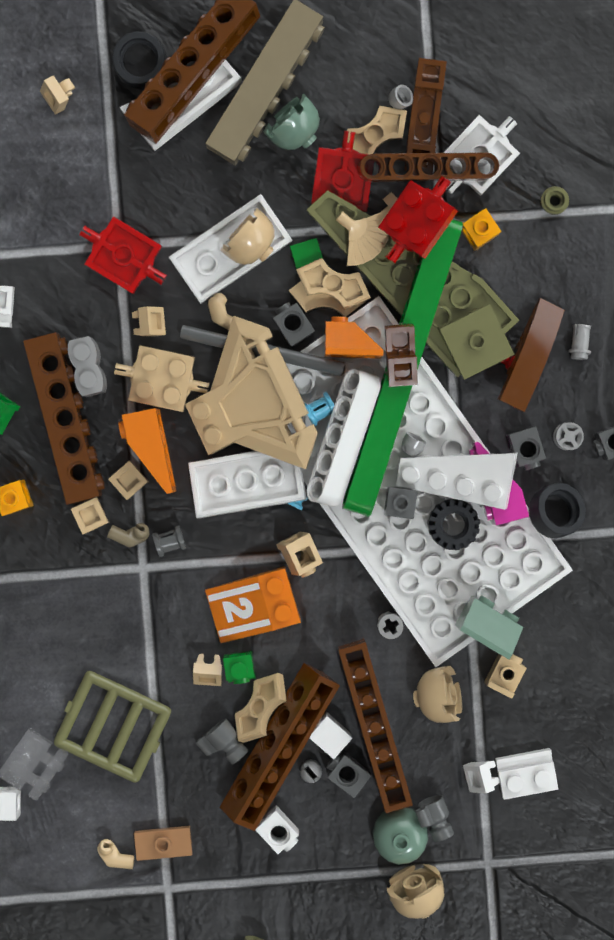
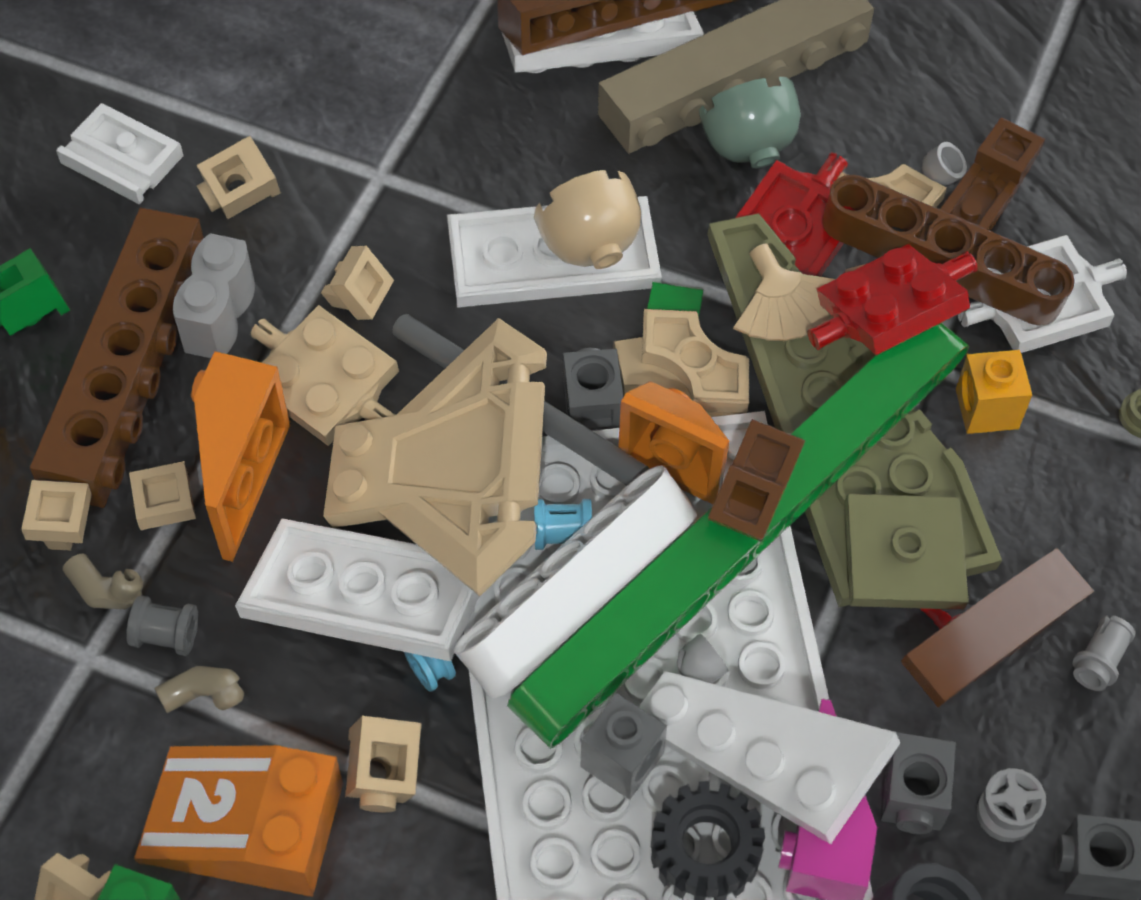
camera: 25 degrees right, 30 degrees down
red plate [79,216,167,294] -> none
tan arm [208,293,233,330] -> none
none -> dark tan arm [154,666,244,713]
none -> tan brick [197,136,281,219]

